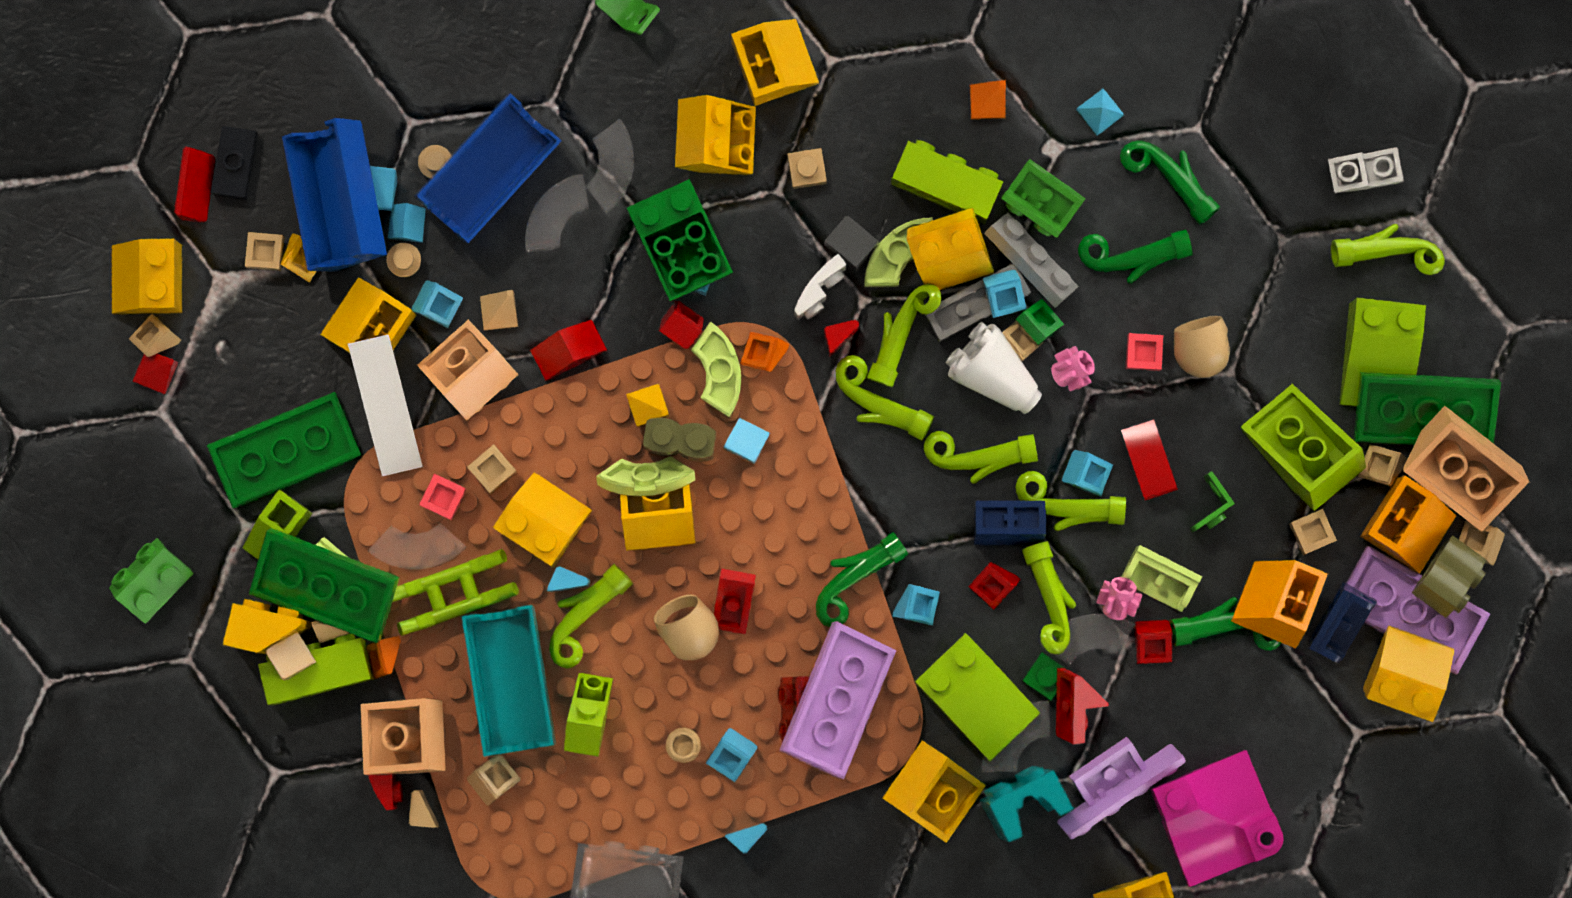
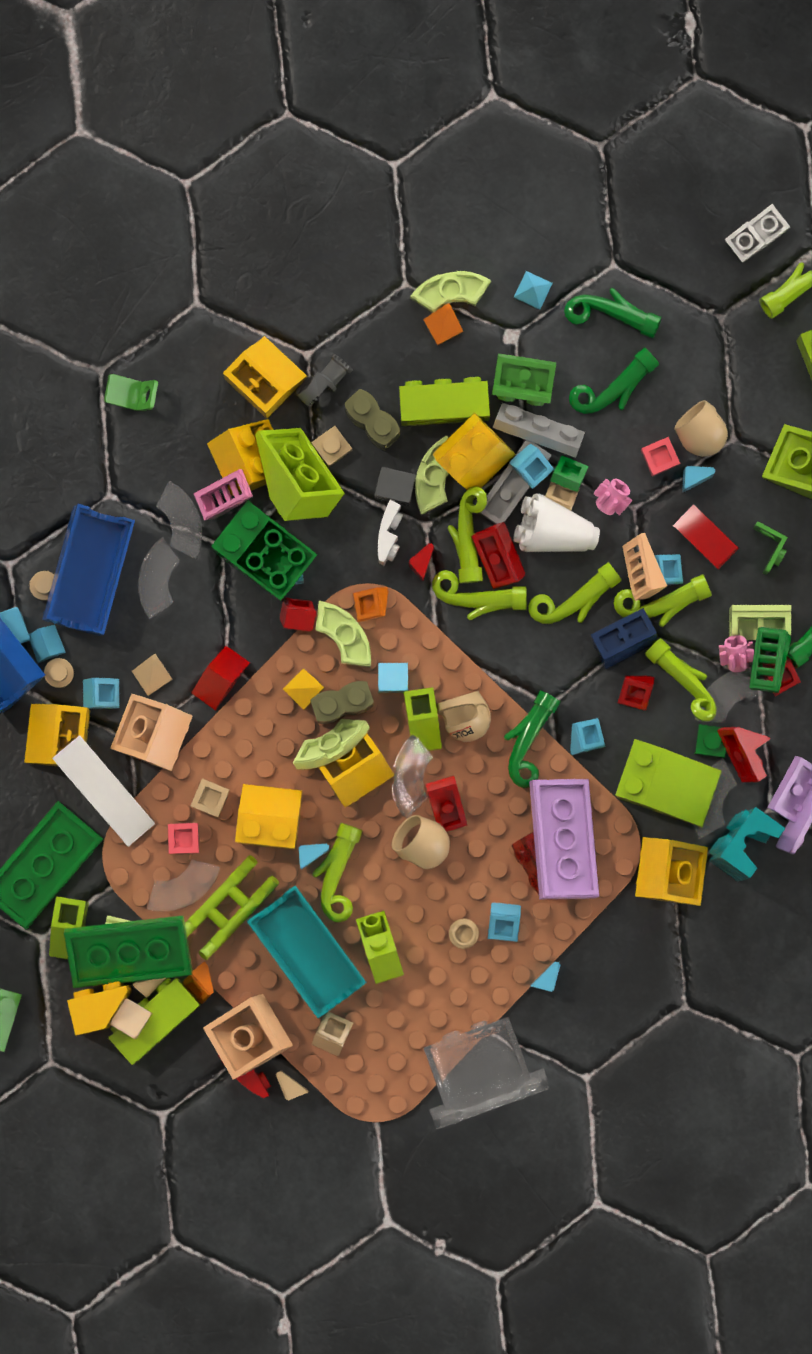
camera: 25 degrees left, 0 degrees up
none -> bright pink slope [193,469,253,520]
none -> lime slope [255,428,345,521]
none -> dark grey connector [295,353,353,406]
none -> olive brick [345,389,400,451]
none -> clear tile [392,735,433,818]
none -> lime slope [404,687,442,753]
none -> yellowish green tile [410,271,491,313]
none -> tan helmet [436,691,491,742]
none -> red slope [471,522,525,589]
none -> light nougat slope [622,533,667,601]
none -> medium azure slope [682,466,715,492]
none -> green slope [749,627,791,693]

